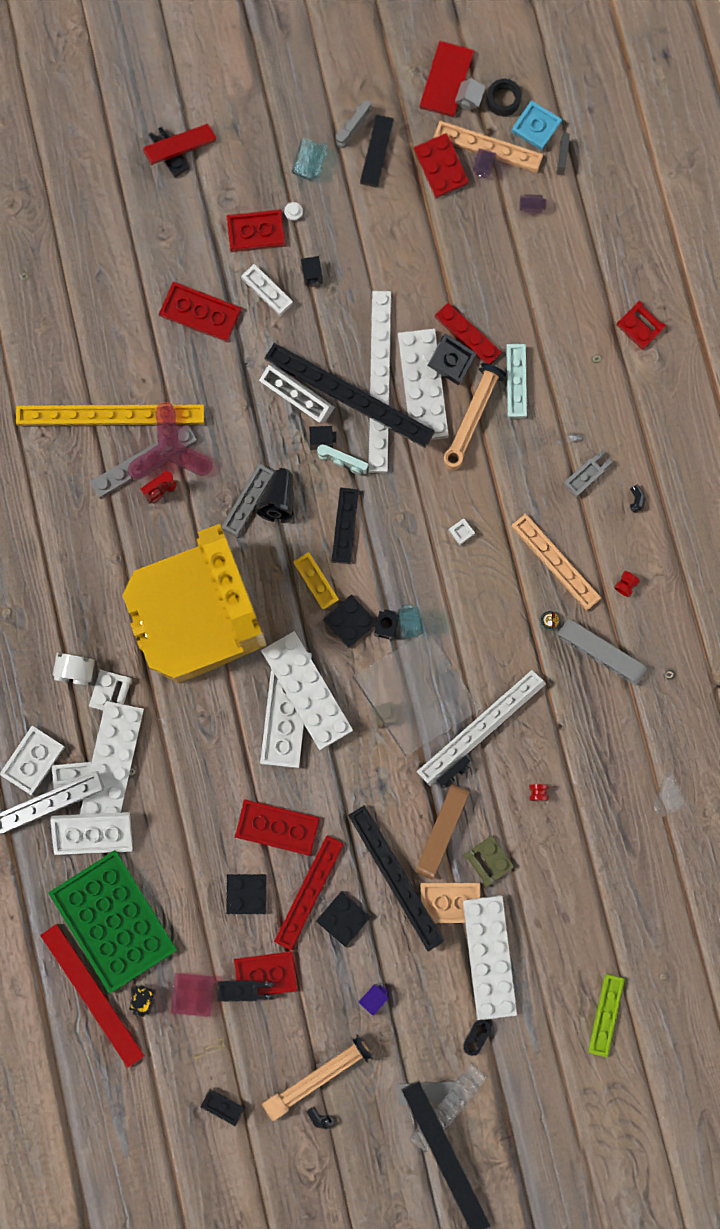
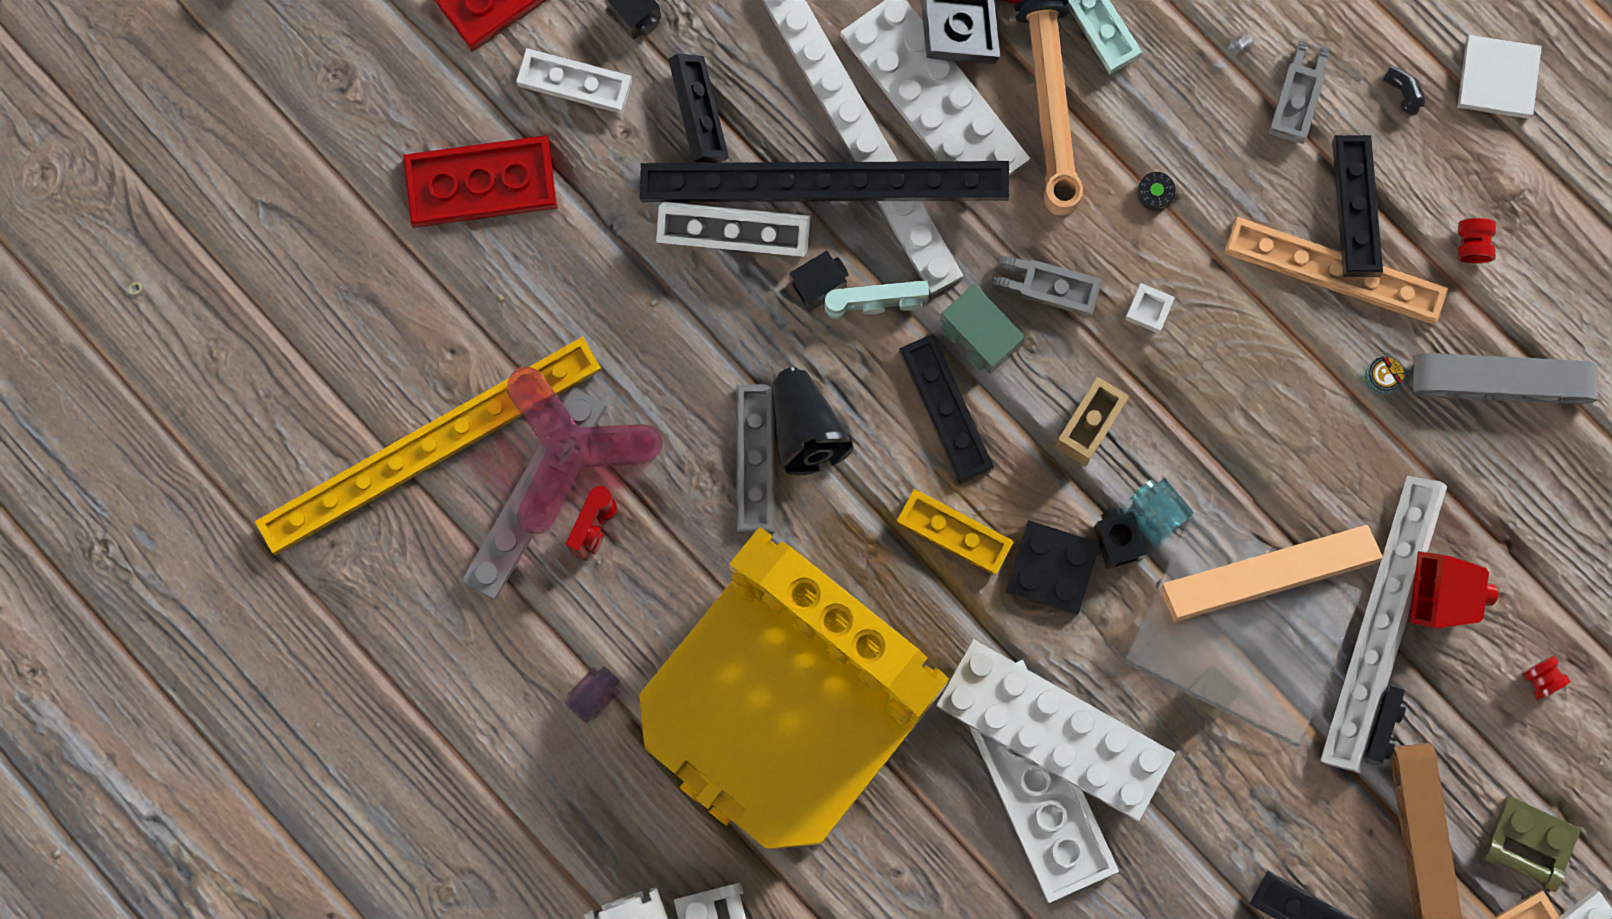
camera: 30 degrees left, 0 degrees up
none -> clear purple brick [565,666,621,723]
none -> black plate [668,53,729,163]
none -> sand green brick [940,283,1025,374]
none -> light grey hinge [992,256,1102,317]
none -> tan brick [1054,377,1129,467]
none -> black tile [1137,172,1176,211]
none -> light nougat tile [1160,525,1383,623]
none -> black tile [1332,135,1383,277]
none -> red torso [1409,551,1498,628]
none -> white tile [1457,35,1542,119]

